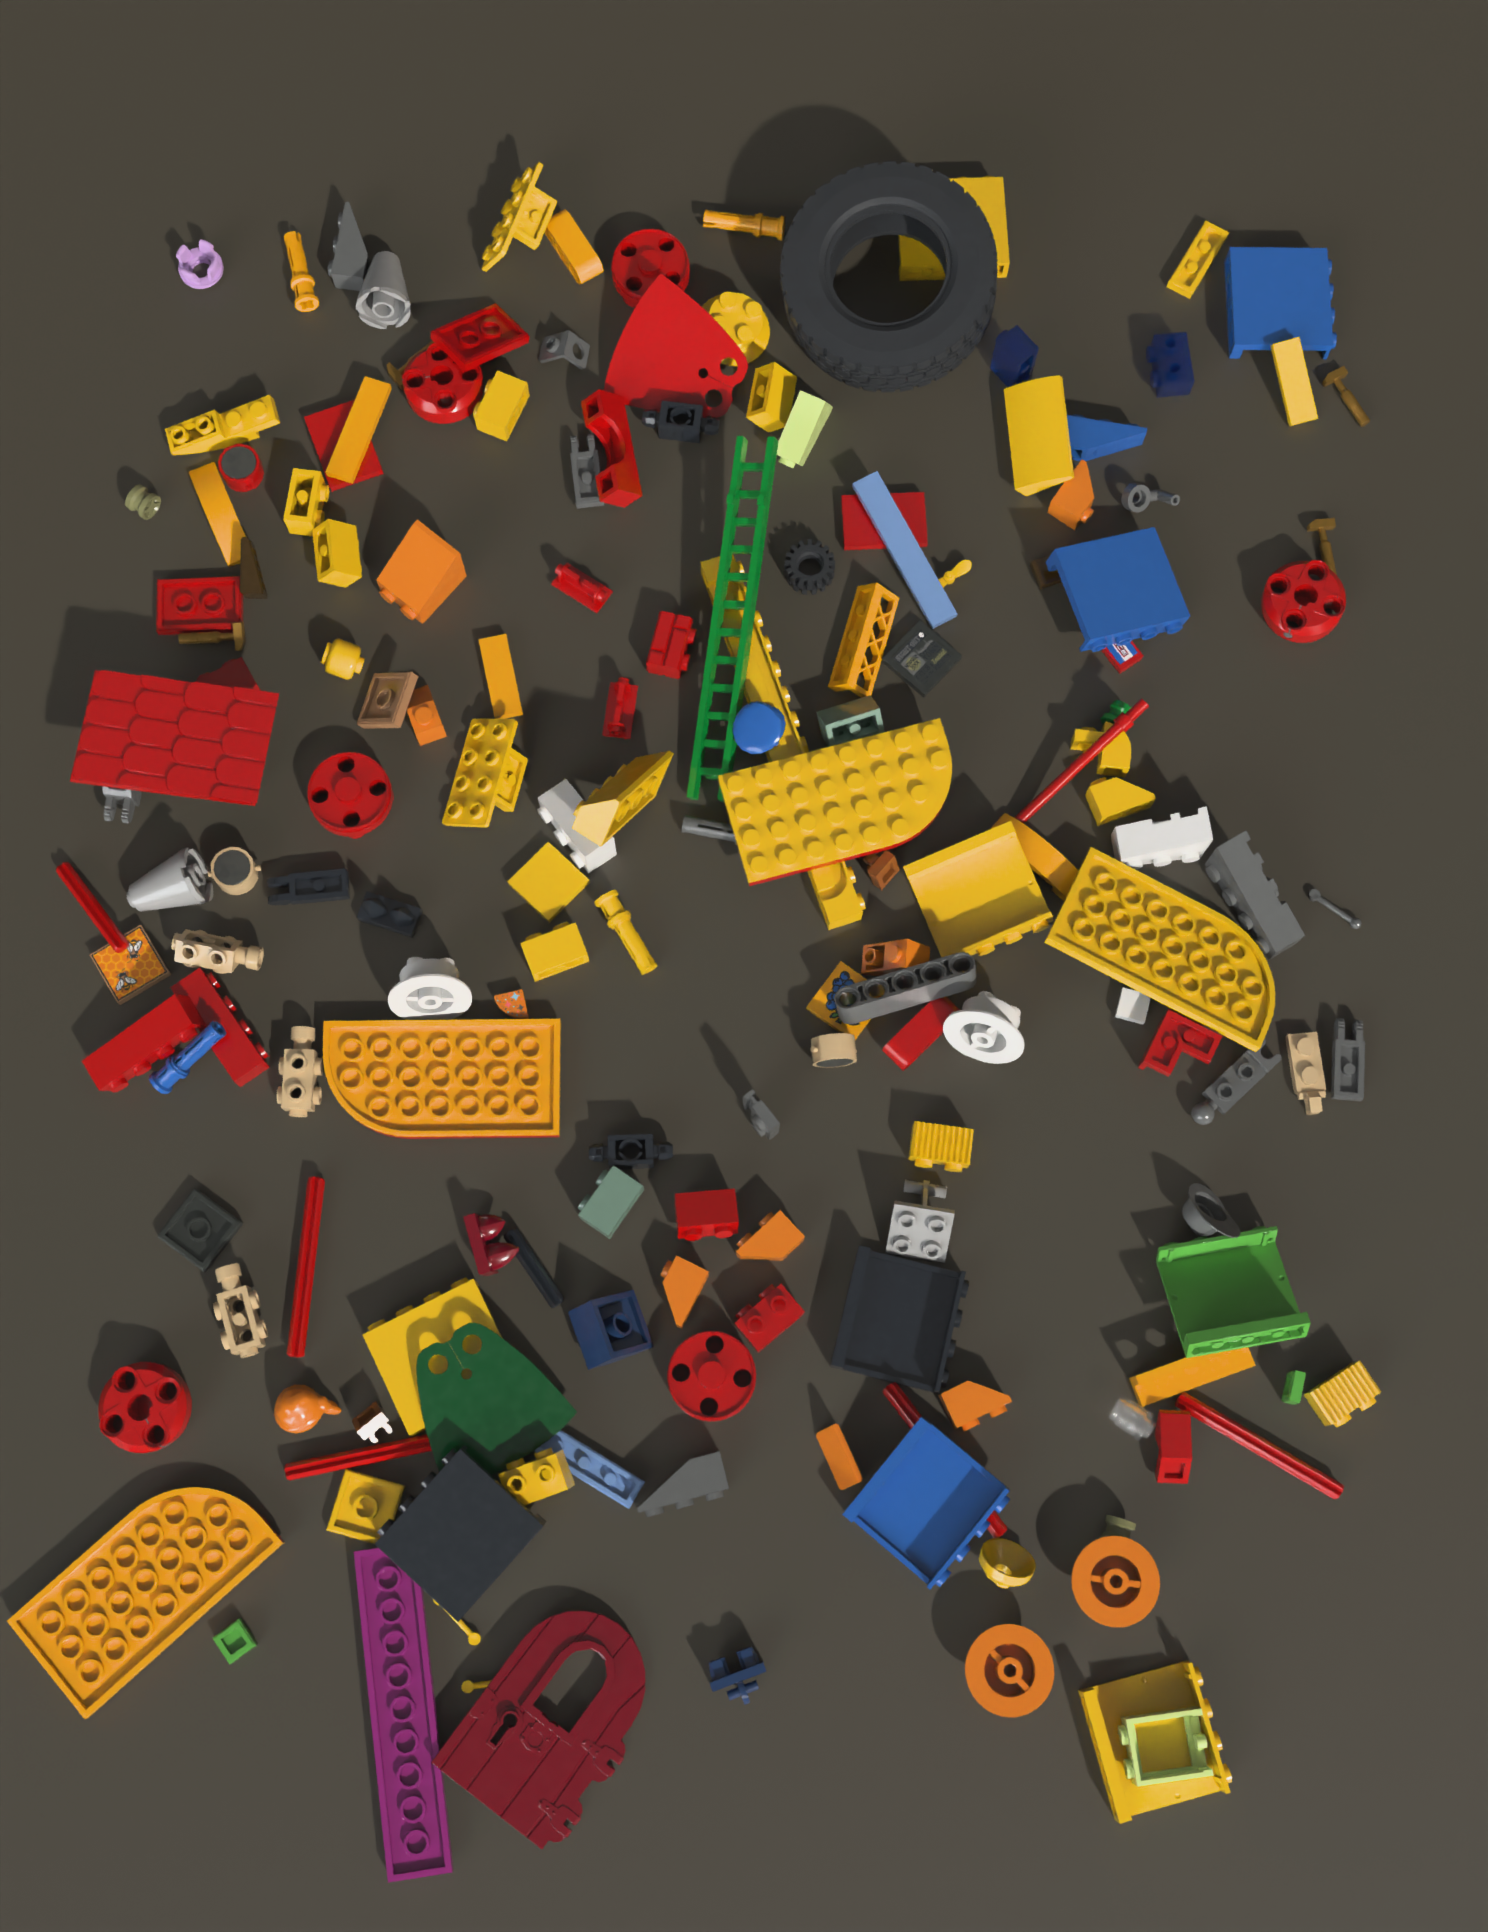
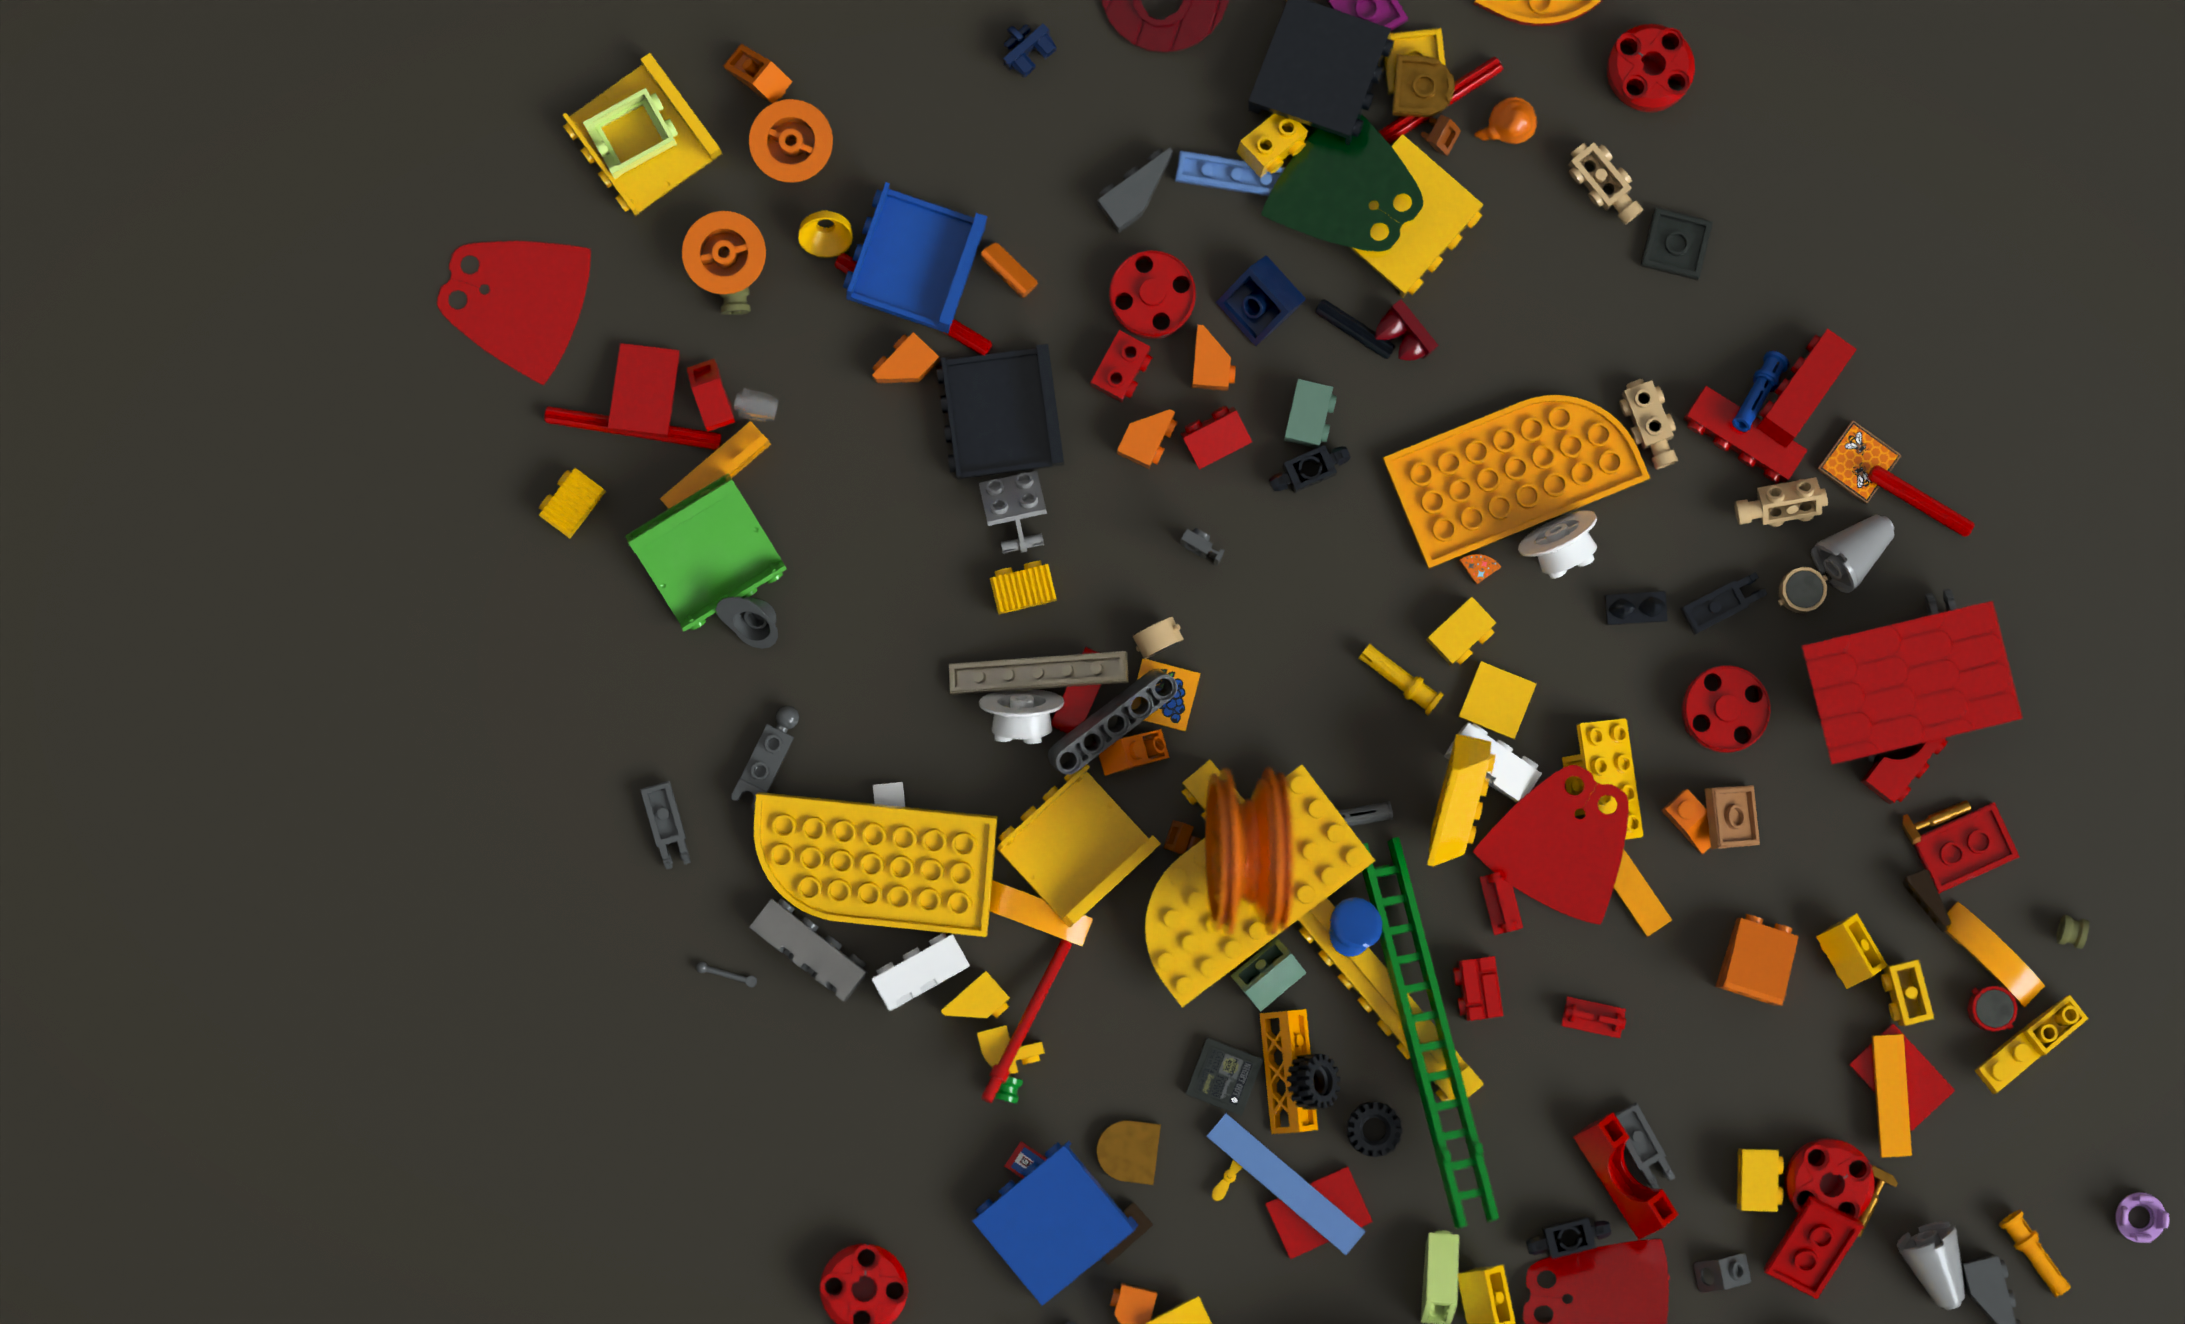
camera: 155 degrees right, 10 degrees up
red axle [287,1176,325,1358] -> none
yellow head [321,638,365,680] -> none
red panel [1138,1009,1222,1077] -> none
bright green tile [1281,1370,1306,1405] -> none
tan hinge [1285,1032,1326,1115] -> none
none -> red piece [437,241,591,385]
none -> red tile [608,343,680,438]
none -> orange slope [723,44,793,104]
none -> dark tan tile [949,651,1128,695]
none -> pearl gold tile [1097,1120,1161,1185]
none -> orange wheel [1205,768,1293,936]
none -> black tyre [1287,1054,1341,1110]
none -> pearl gold tile [1392,55,1455,117]
none -> red piece [1473,765,1629,925]

